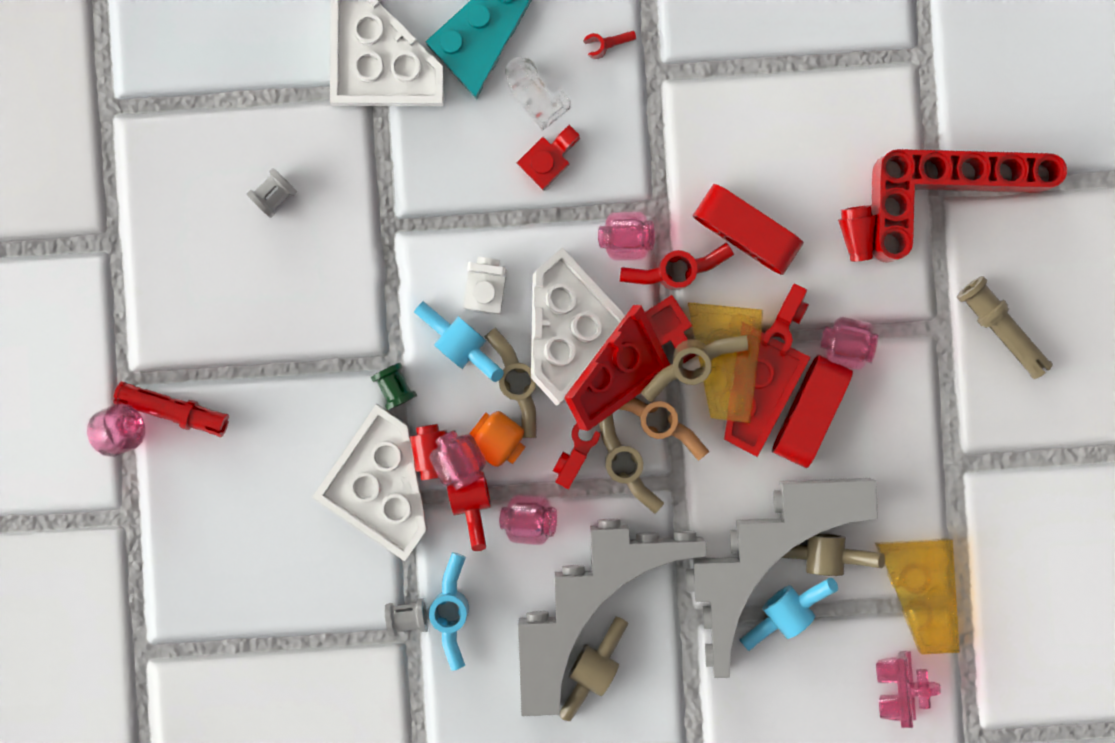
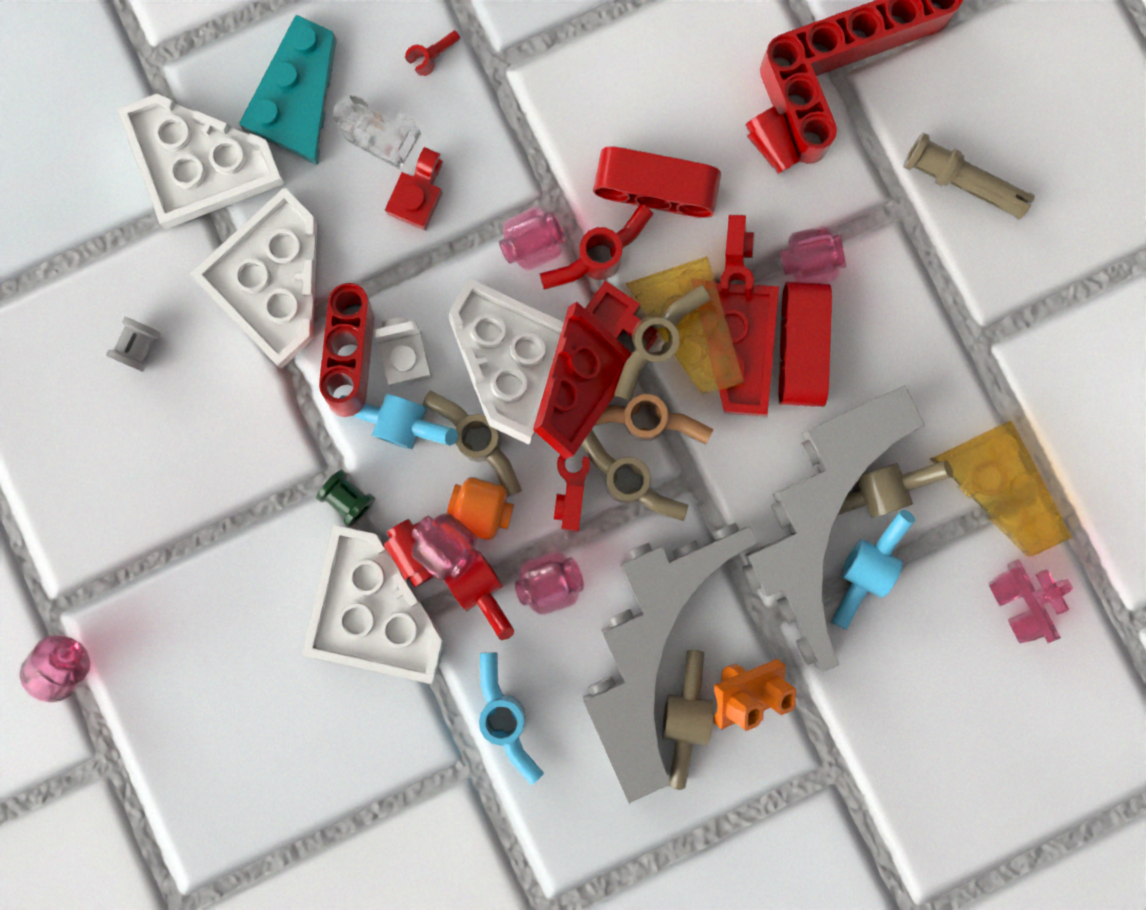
camera: 25 degrees left, 5 degrees down
red pin [113,381,229,437] -> none
light grey bush [385,598,428,637] -> none
none -> white plate [190,187,317,369]
none -> red beam [319,283,374,417]
none -> orange hips [713,659,796,731]

